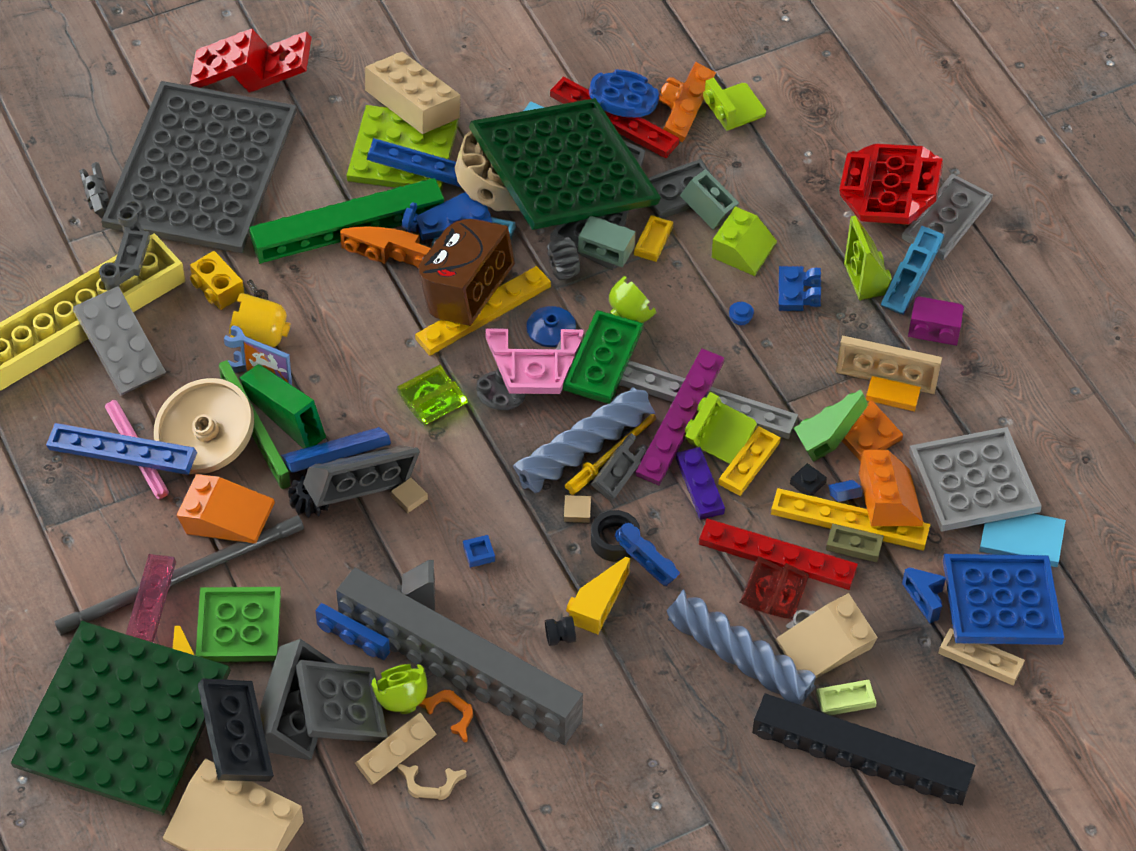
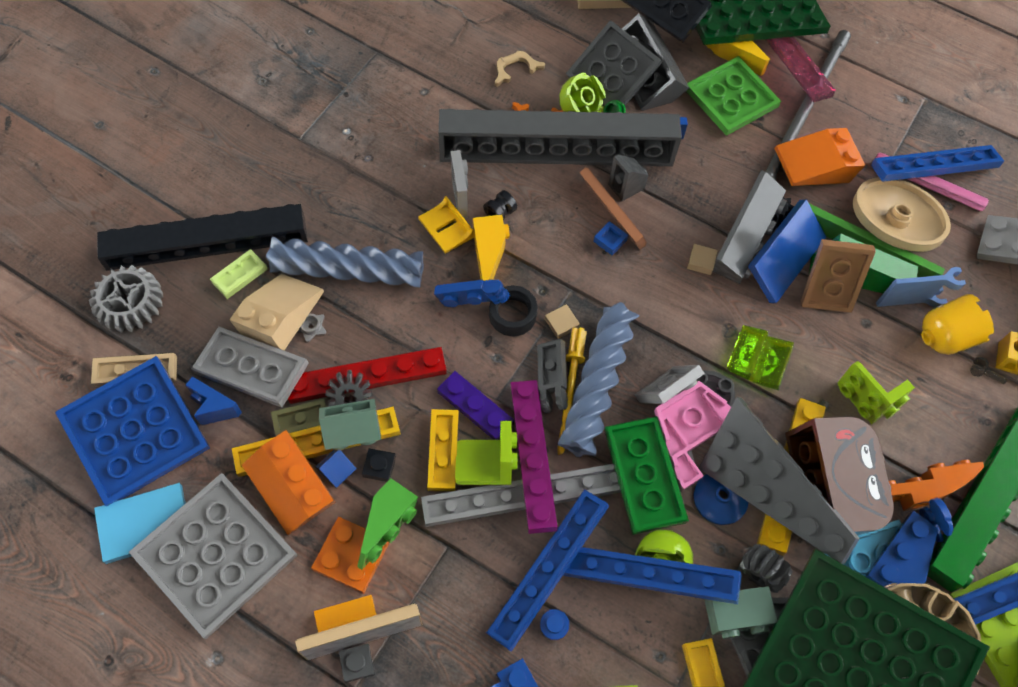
camera: 145 degrees right, 10 degrees up
tan plate [355,712,437,785] -> none
clear red slope [739,556,810,619] -> none
none -> light grey gear [89,265,163,333]
none -> light grey tile [191,327,309,408]
none -> sand green brick [319,399,381,450]
none -> dark grey gear [326,370,372,406]
none -> yellow piece [418,196,474,254]
none -> light grey plate [451,150,468,219]
none -> blue tile [486,489,609,652]
none -> blue plate [563,547,742,604]
none -> nougat tile [579,167,646,250]
none -> green plate [603,100,626,113]
none -> light grey plate [634,365,704,404]
none -> dark grey wing [699,397,860,564]
none -> medium nougat plate [800,239,876,313]
none -> lime bracket [838,361,915,425]

